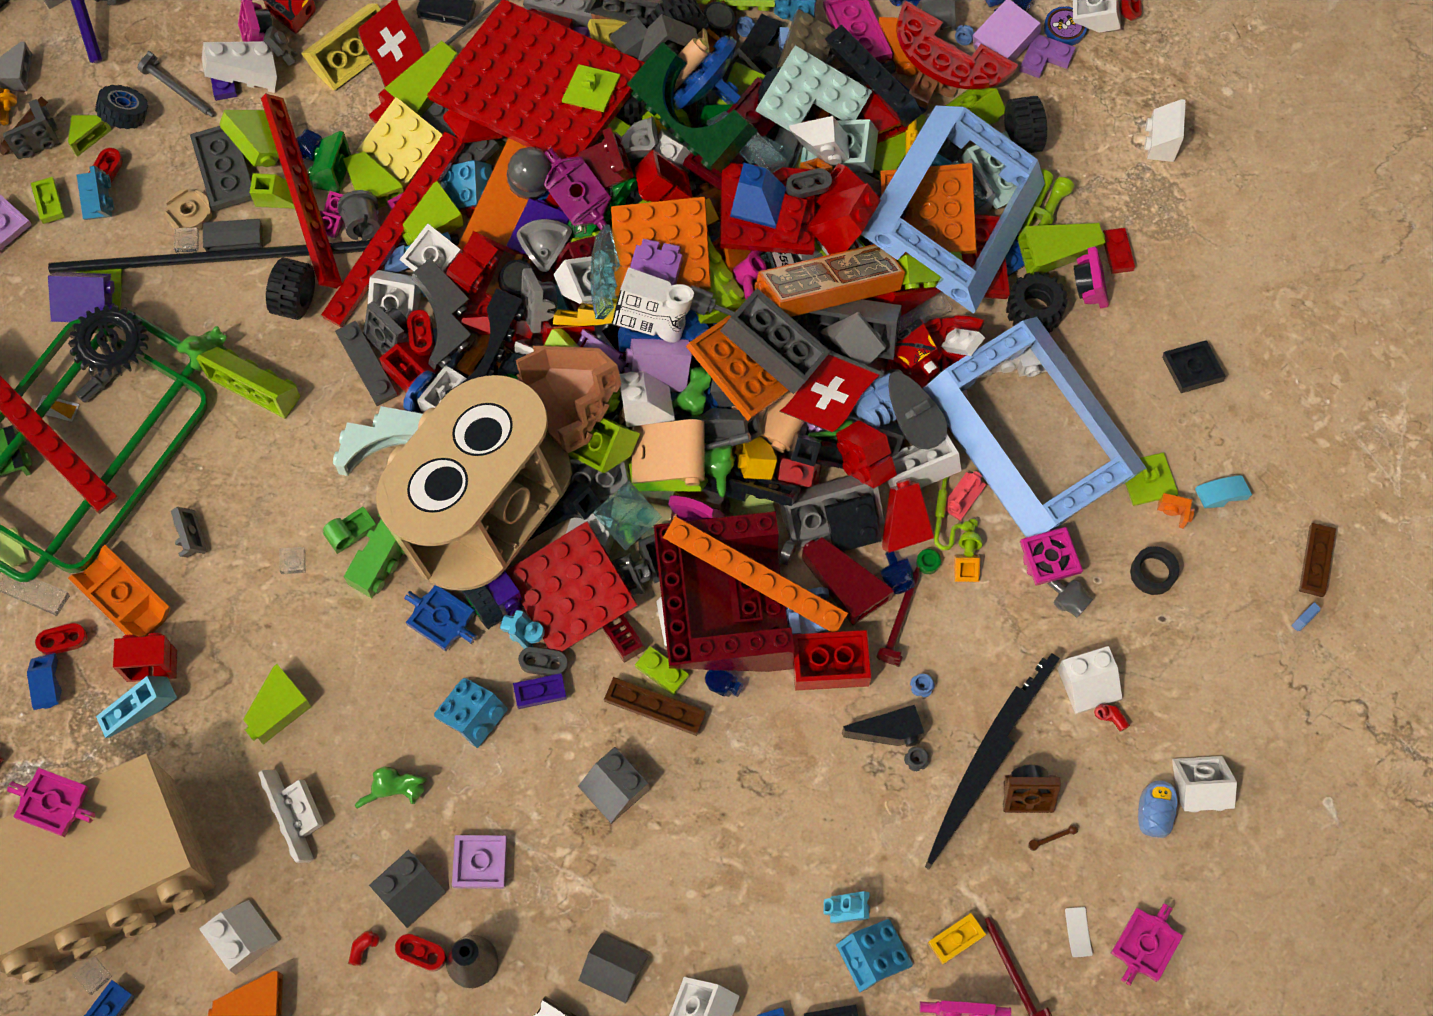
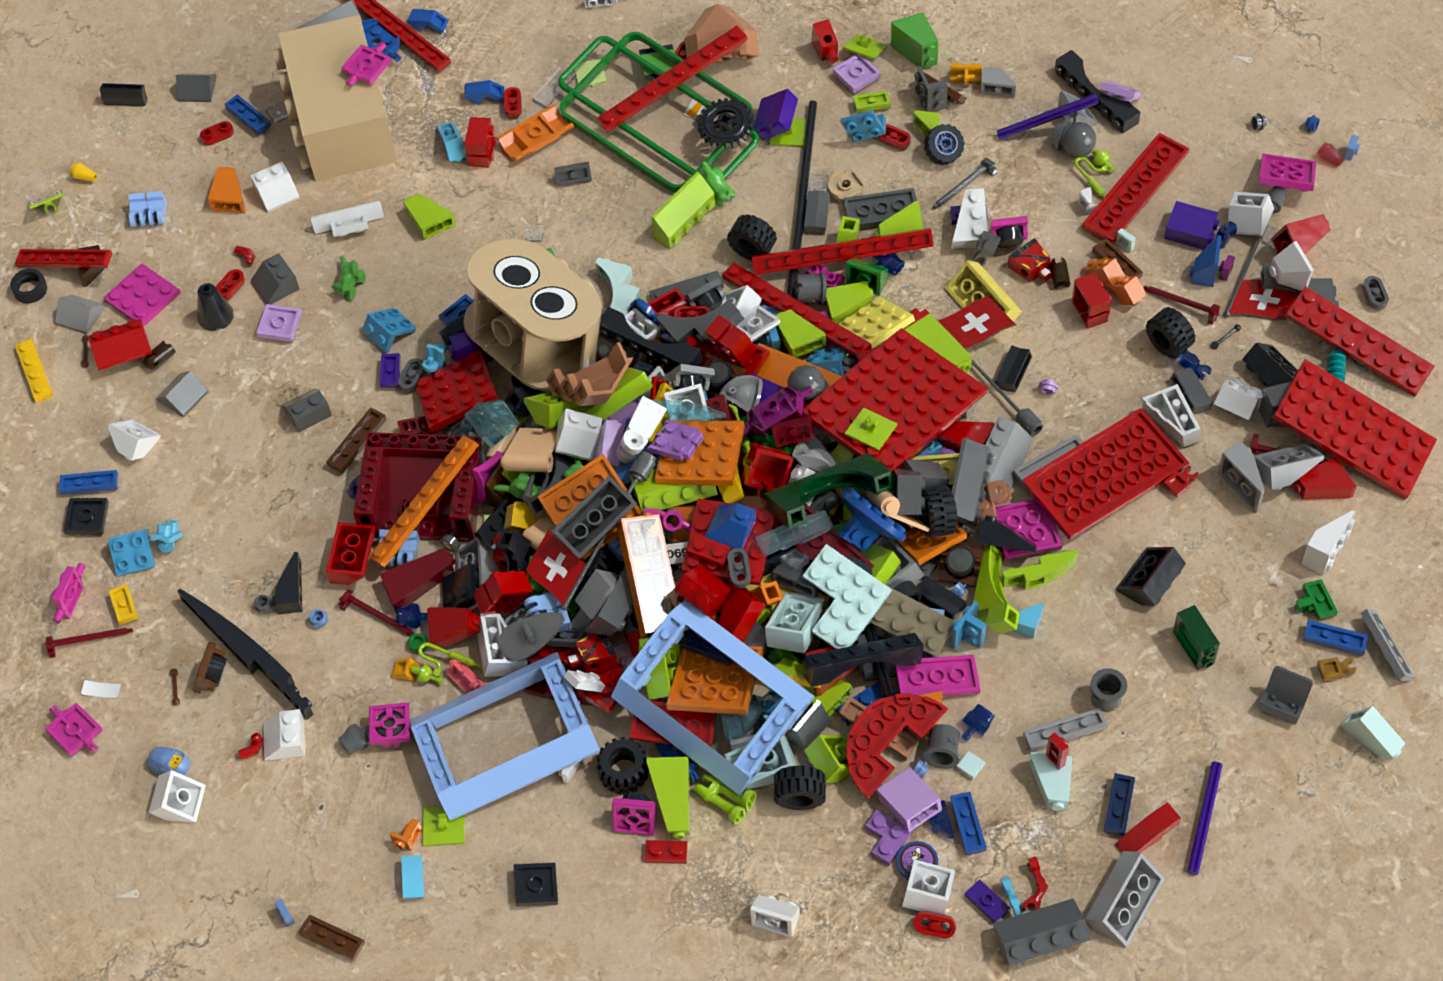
camera: 105 degrees right, 10 degrees down
white slope [789,116,849,165] -> none
black tyre [1130,546,1180,595] -> none

